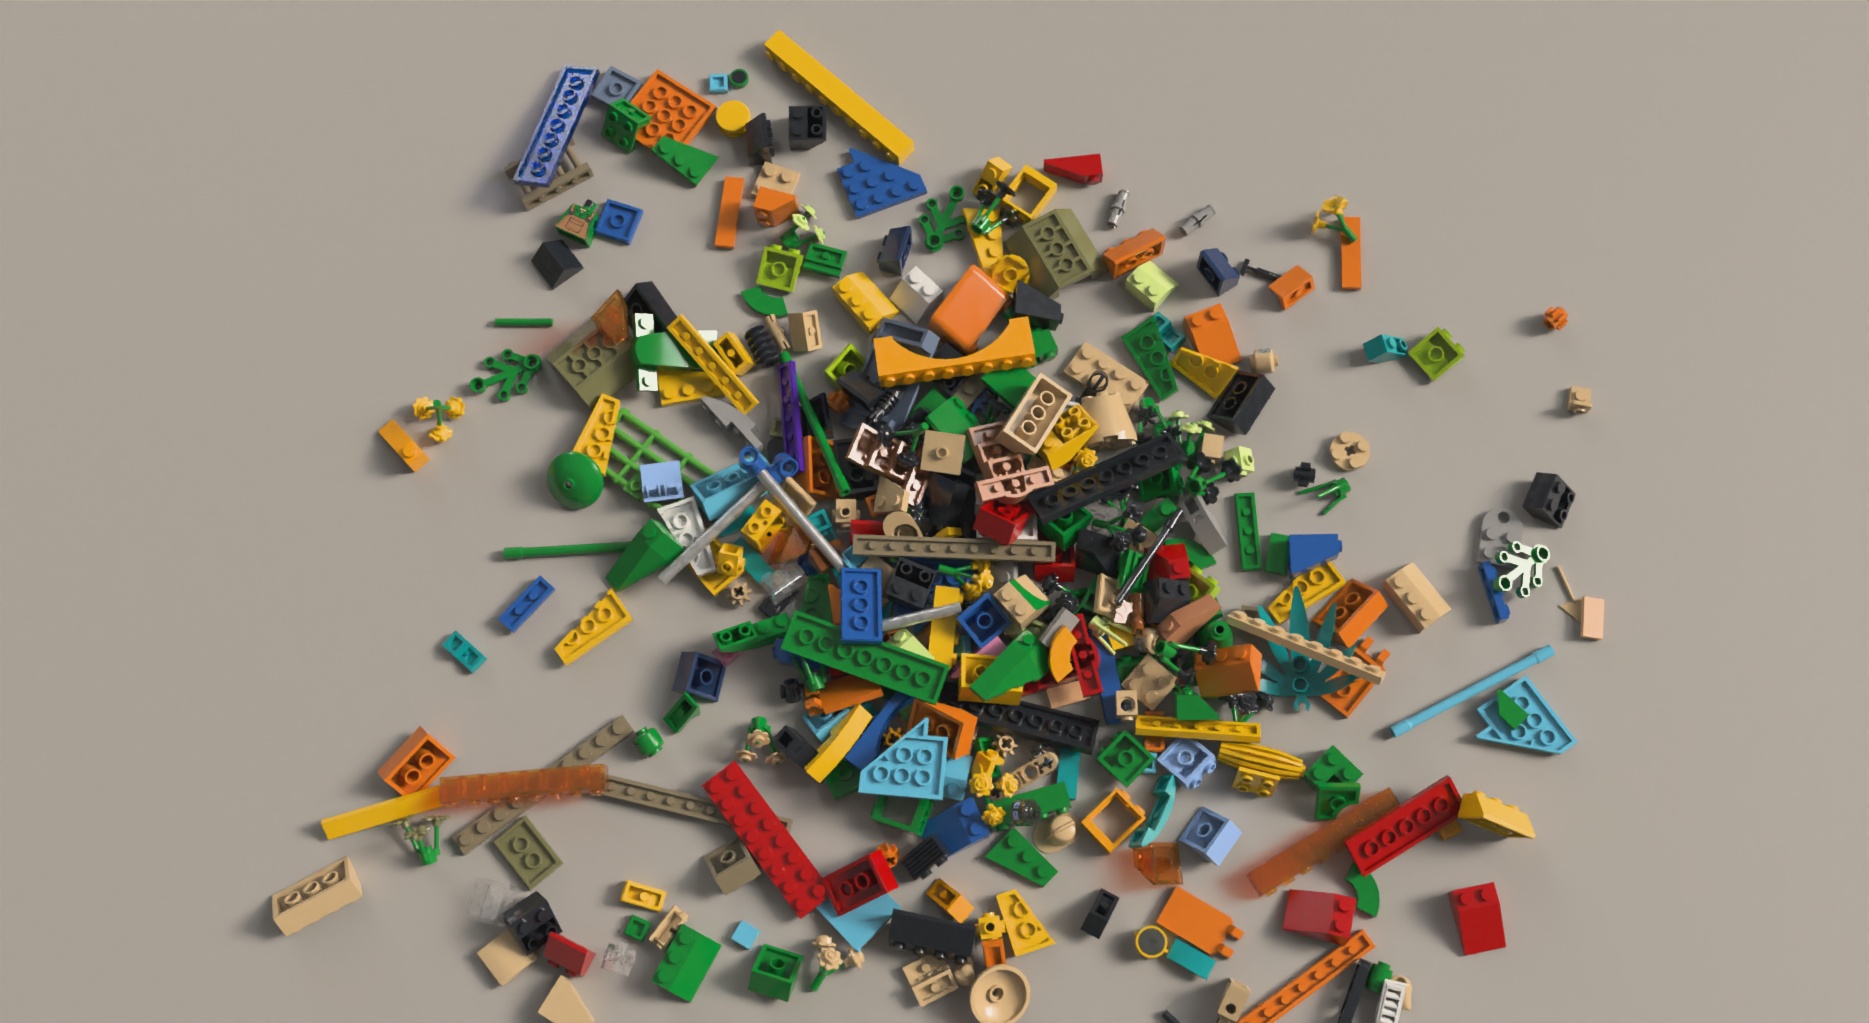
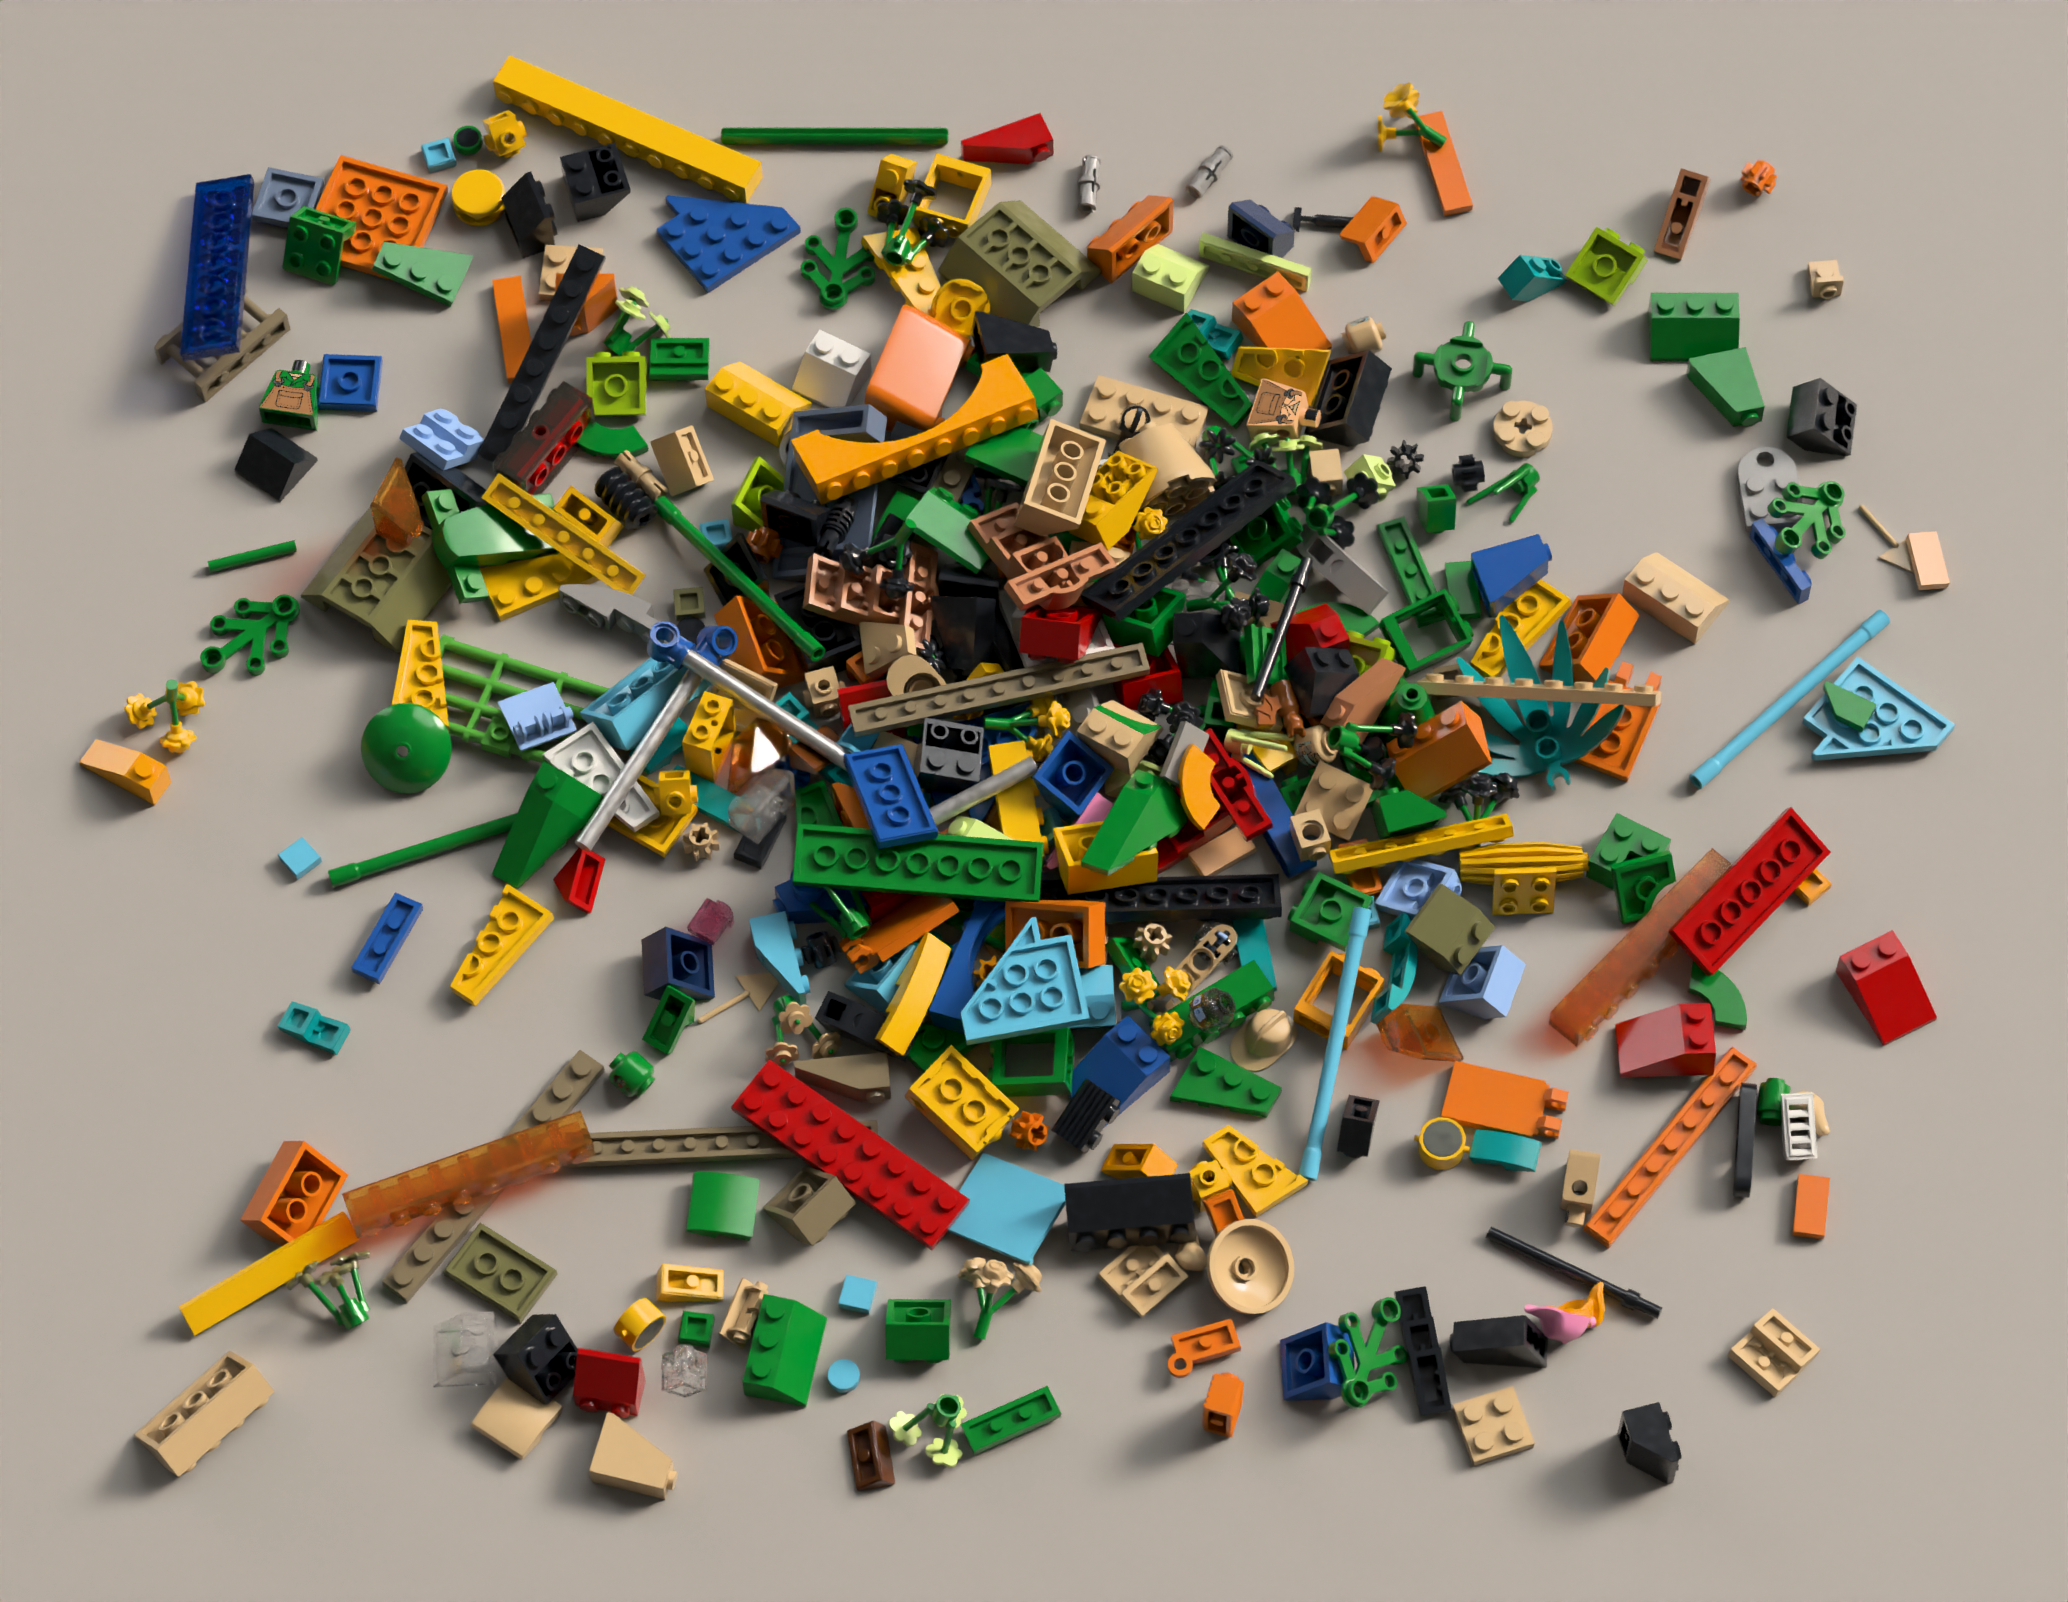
camera: 20 degrees left, 10 degrees down
green slope [712,612,791,652] -> none
dark purple tile [777,360,805,477] -> none
red slope [821,849,899,917] -> none
dark blue slope [877,226,913,276] -> none
tan plate [920,430,966,475] -> none
yellow bracket [970,749,1005,777] -> none
yellow slope [1458,791,1535,839] -> none
none -> medium azure tile [278,837,322,879]
none -> light blue plate [399,408,484,471]
none -> black plate [477,244,606,468]
none -> yellow brick [482,110,527,158]
none -> clear smoke brick [493,381,596,495]
none -> red slope [553,847,606,914]
none -> yellow piece [613,1298,666,1351]
none -> green slope [685,1171,760,1241]
none -> tan piece [697,973,779,1024]
none -> medium azure tile [699,518,732,551]
none -> green axle [721,127,949,145]
none -> medium azure slope [749,911,810,1006]
none -> dark tan slope [794,1052,891,1103]
none -> medium azure tile [828,1359,860,1393]
none -> yellow piece [904,1045,1019,1161]
none -> yellowish green tile [1199,232,1312,291]
none -> torso [1247,378,1321,441]
none -> medium azure piece [1299,907,1372,1181]
none -> green window [1378,588,1474,678]
none -> black gear [1387,440,1424,479]
none -> olive slope [1404,884,1495,975]
none -> green plate [1412,321,1513,421]
none -> green brick [1416,484,1457,533]
none -> green slope [1648,293,1740,361]
none -> nougat slope [1654,168,1711,260]
none -> slope [1686,347,1765,427]

